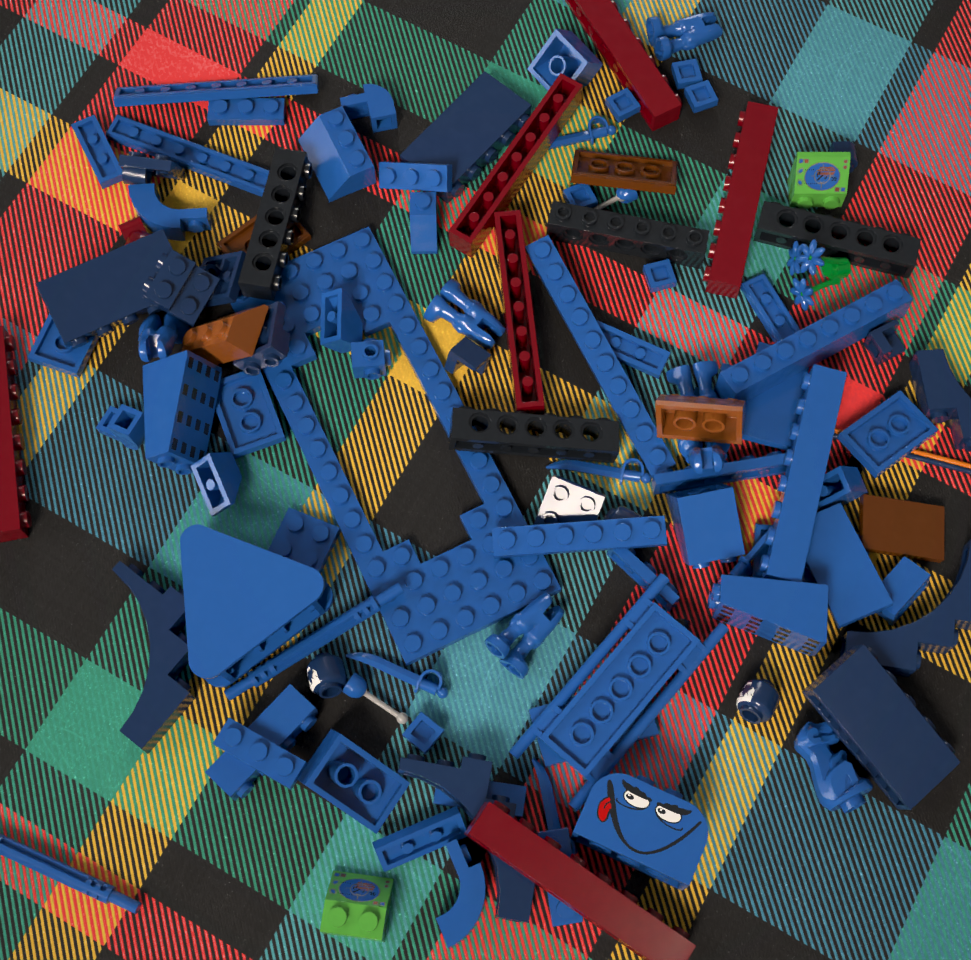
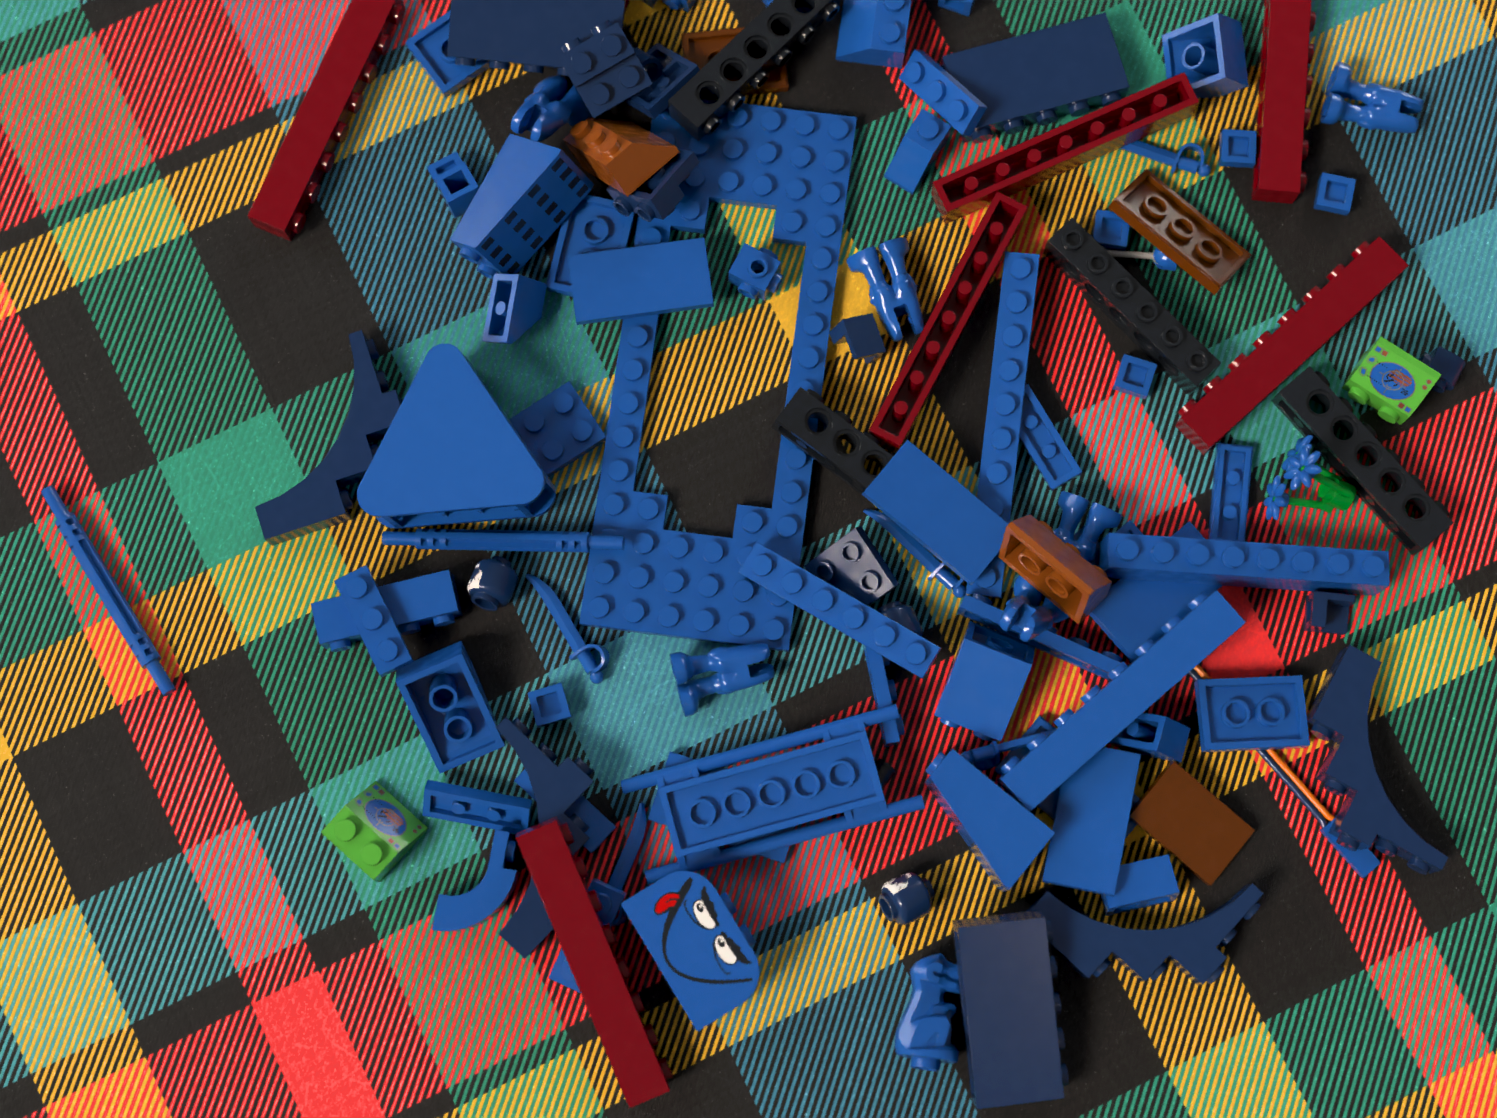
camera: 35 degrees right, 10 degrees up
blue slope [320,288,363,354] -> none
hinge [342,672,408,724] -> none
blue plate [671,58,703,90] -> none
none -> blue tile [568,237,714,325]
none -> blue tile [862,439,1008,585]

